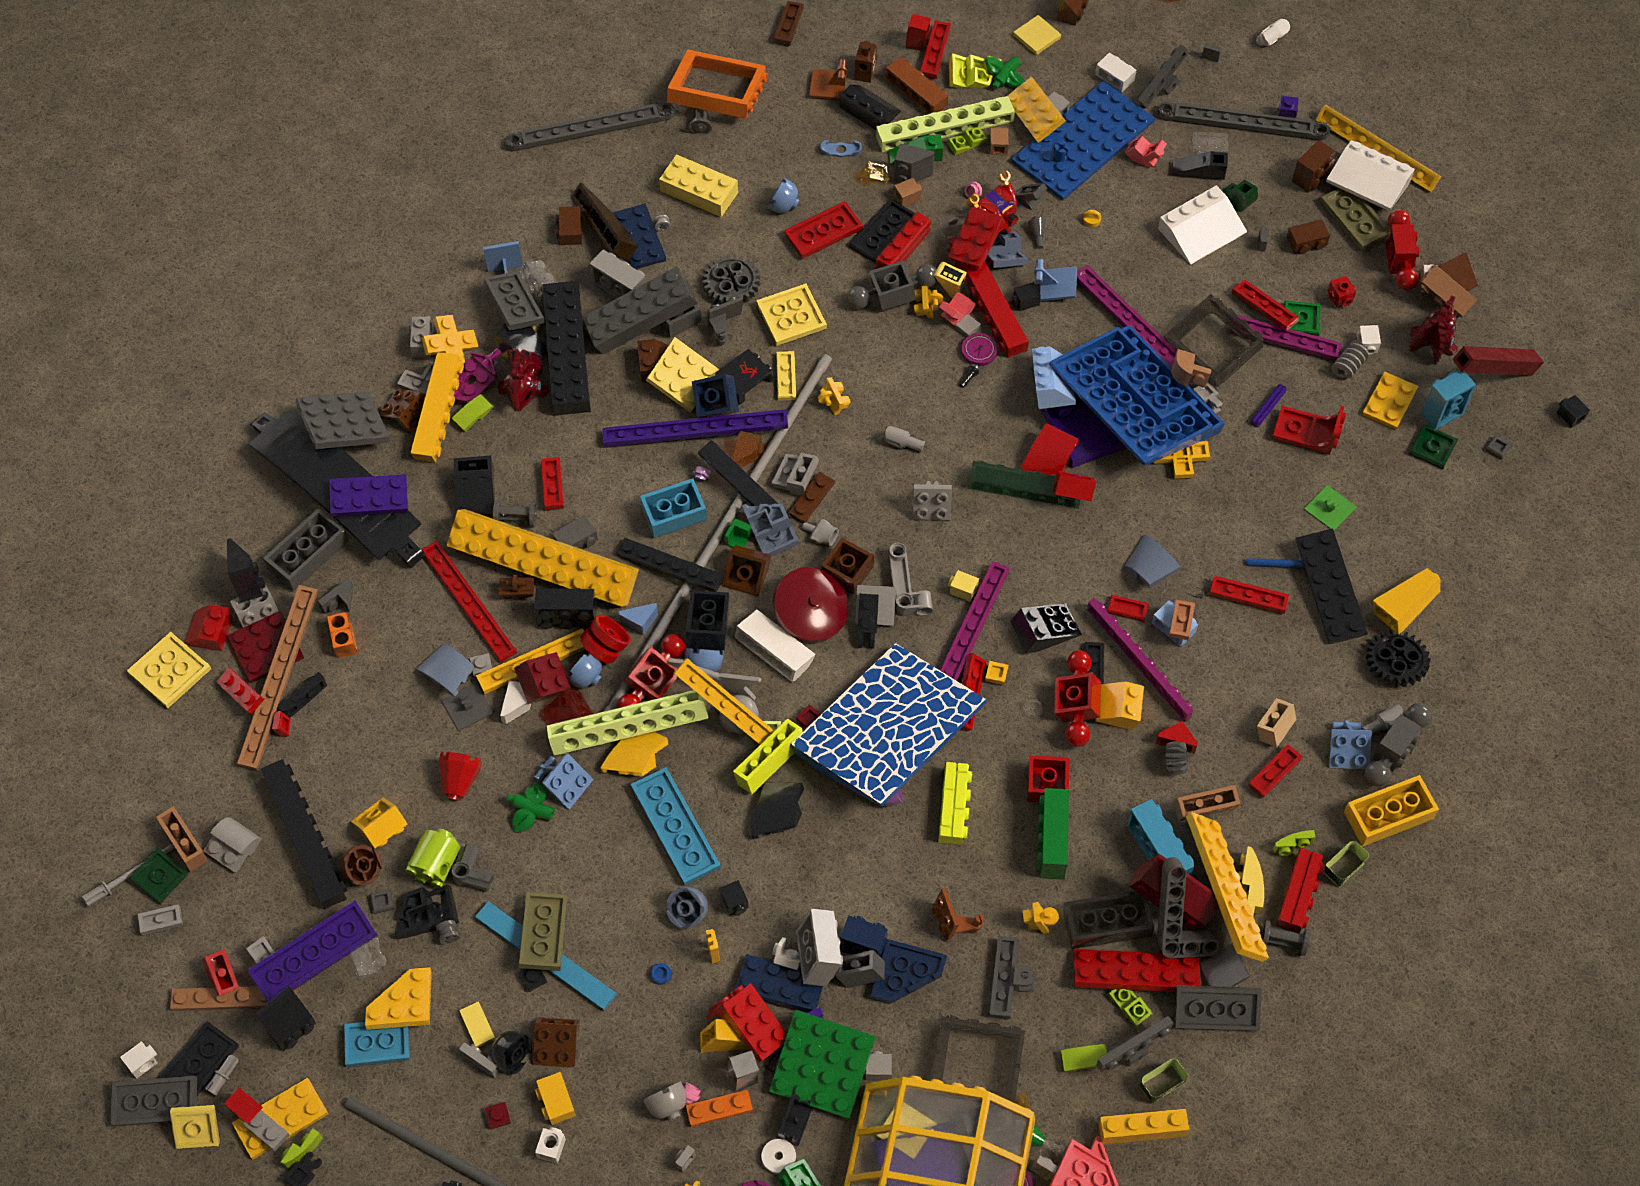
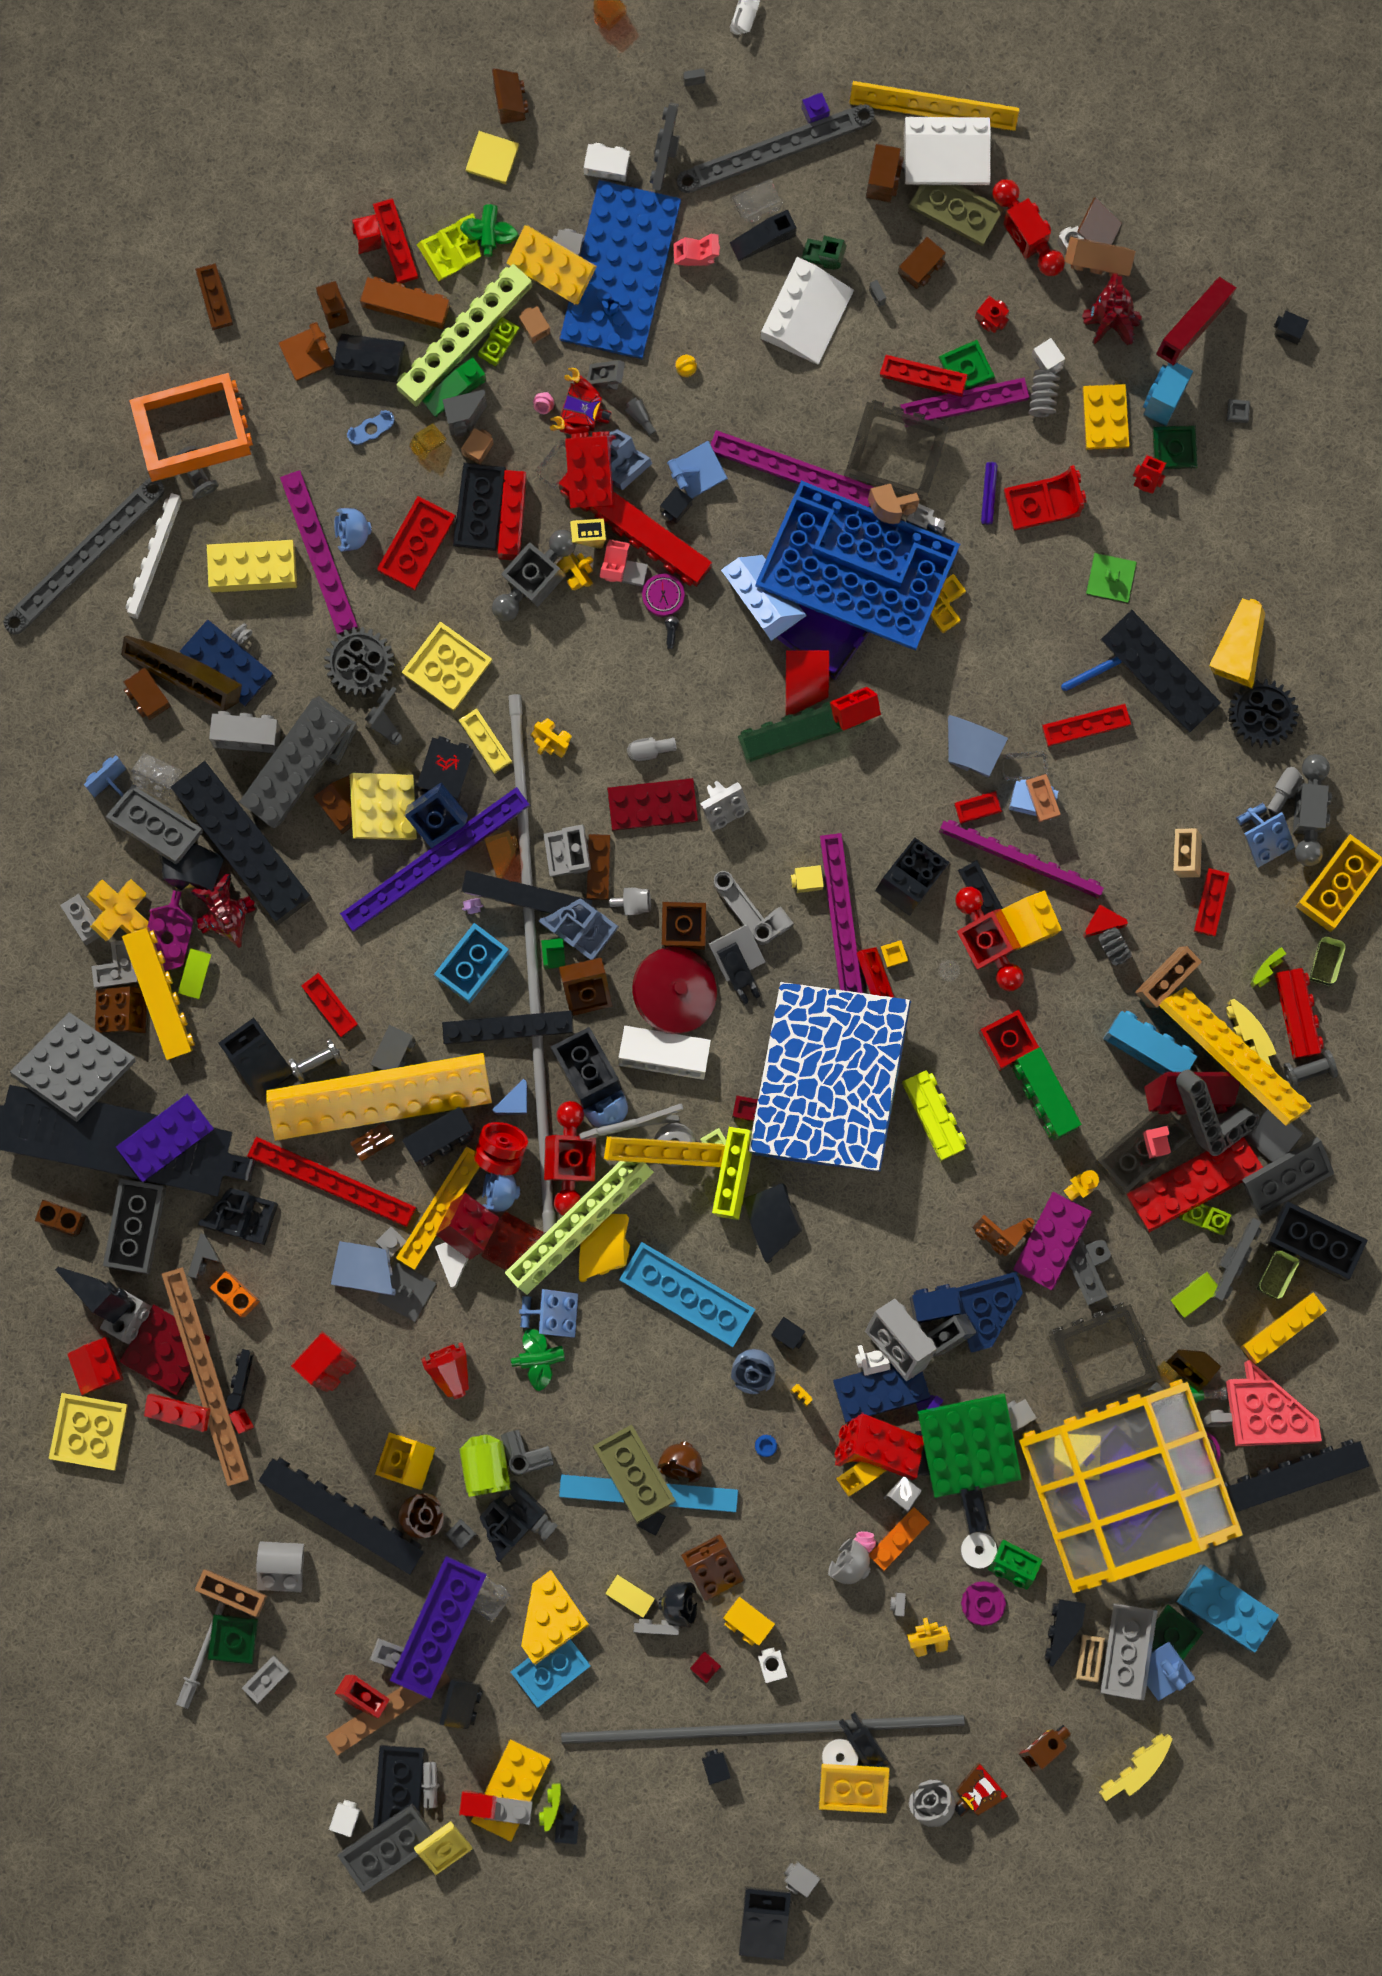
camera: 35 degrees left, 20 degrees up
none -> reddish brown piece [35,1200,87,1237]
none -> white plate [126,493,182,619]
none -> black slope [198,1188,278,1246]
none -> magenta plate [280,470,358,635]
none -> red brick [291,1332,357,1392]
none -> dark red plate [607,778,698,831]
none -> reddish brown cylinder [657,1442,703,1483]
none -> magenta plate [1013,1192,1093,1290]
none -> red brick [1133,455,1166,494]
none -> coral panel [1143,1126,1171,1159]
none -> dark brown slope [1165,1349,1222,1392]
none -> black brick [1266,1201,1368,1281]

